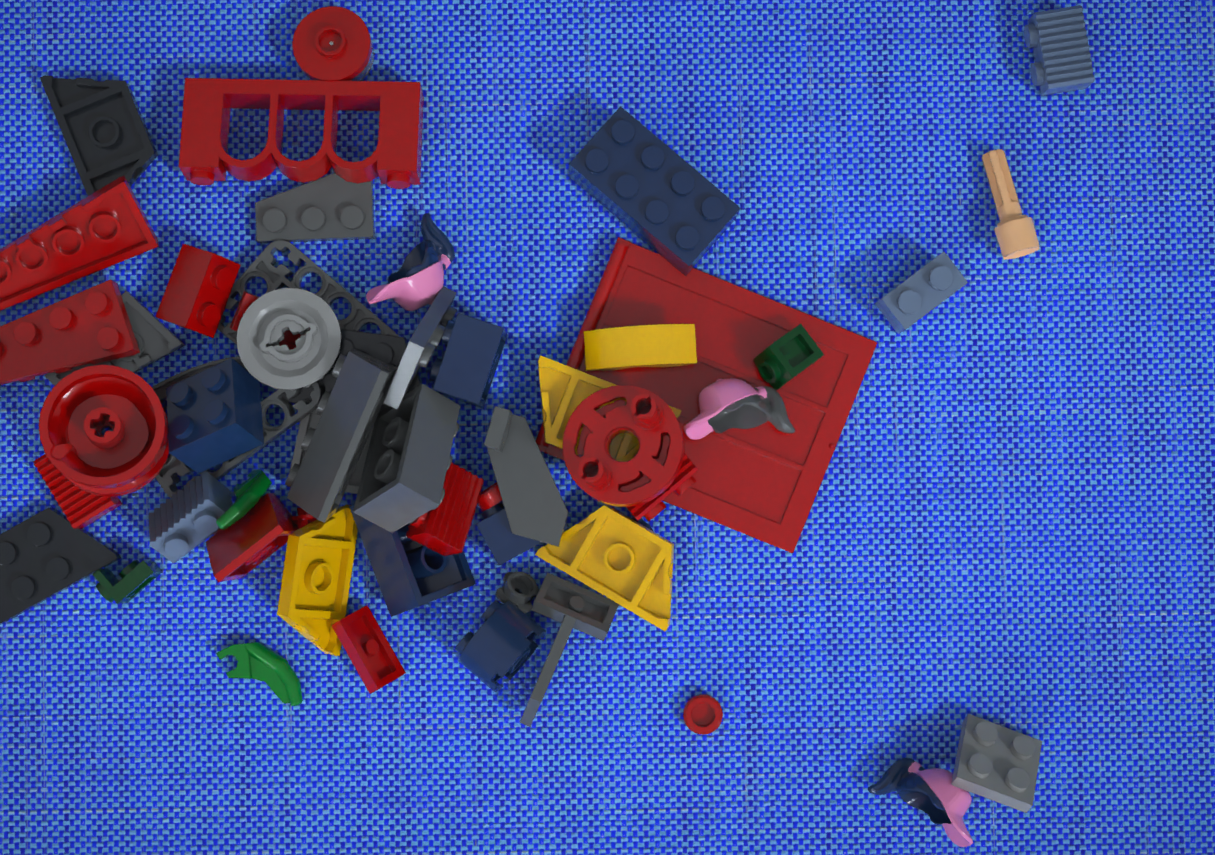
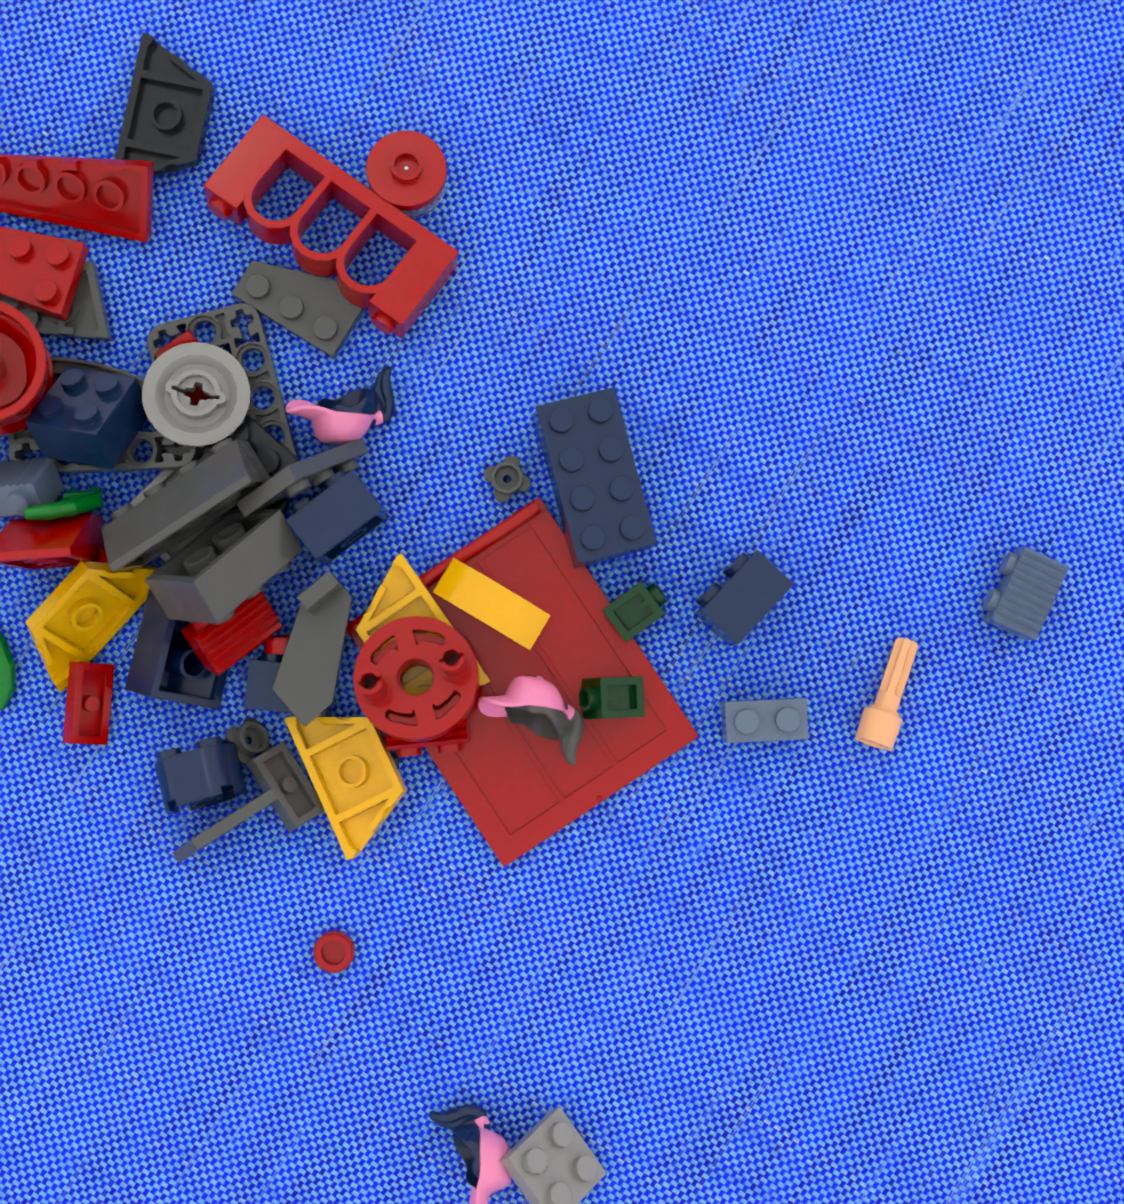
camera: 30 degrees right, 0 degrees up
red brick [156,244,241,338] -> none
none -> dark grey plate [484,456,531,502]
none -> dark green bracket [602,579,668,642]
none -> dark blue brick [694,550,794,646]

